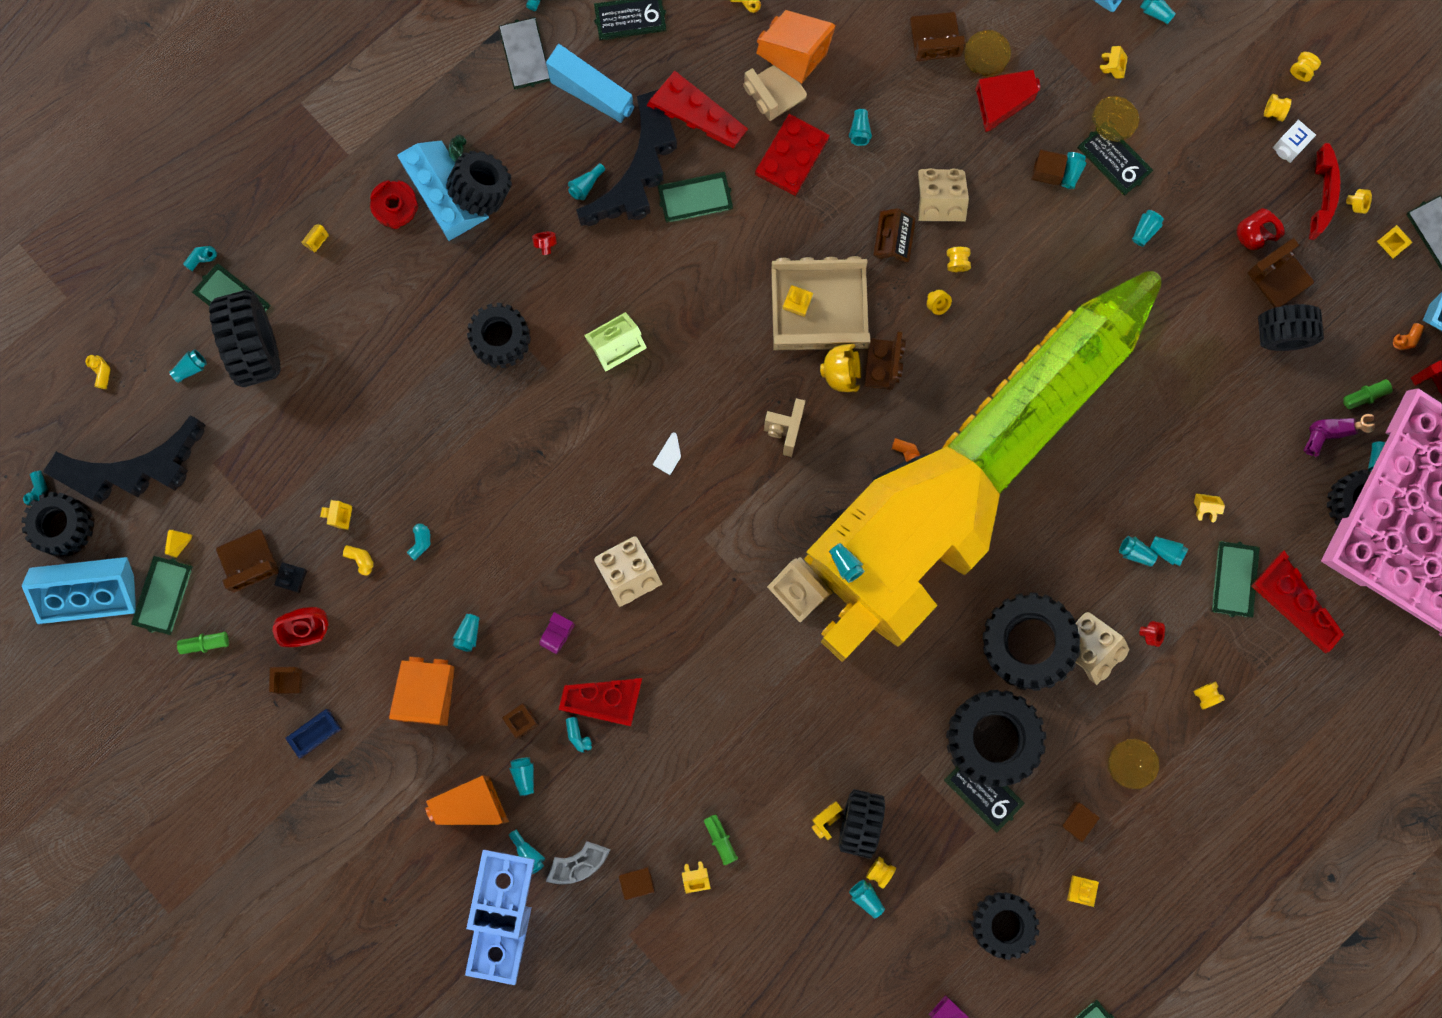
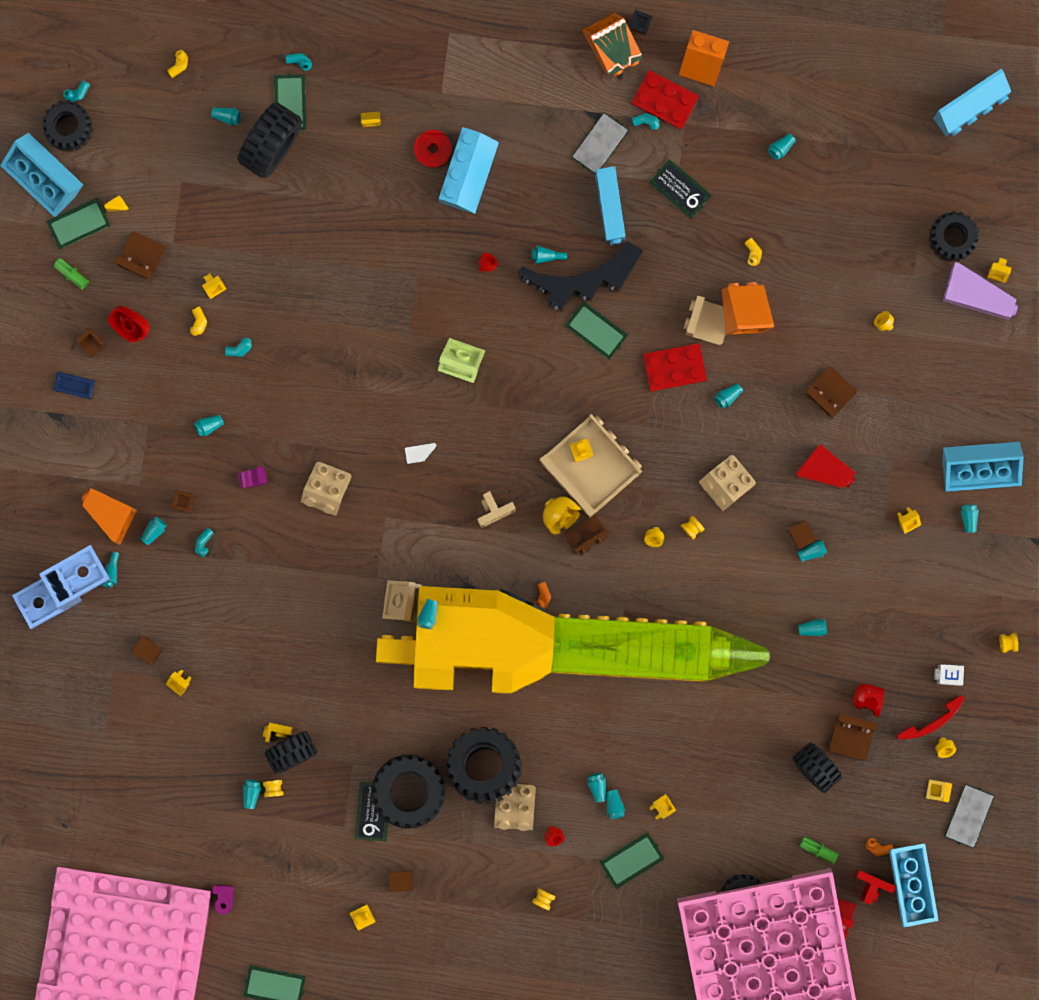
camera: 45 degrees right, 5 degrees up
black arch [43,415,206,504] -> none
black tile [274,562,307,593] -> none
orange slope [389,657,455,726] -> none
black tyre [446,151,512,216] -> none
clear green arm [449,134,467,162] -> none
black tyre [467,303,531,368] -> none
light grey tile [546,841,611,884] -> none
red wing [559,678,643,727] -> none
red wing [647,71,748,148] -> none
bright green axle [704,815,738,865] -> none
reddish brown panel [873,208,916,262] -> none
clear yellow tile [964,30,1011,77] -> none
black tyre [971,892,1039,960] -> none
piece [1077,122,1153,196] -> none
clear yellow tile [1092,96,1140,141] -> none
clear yellow tile [1108,739,1159,789] -> none
red wing [1251,550,1344,654] -> none
yellow wheel [1264,94,1291,122] -> none
magenta arm [1303,414,1375,457] -> none

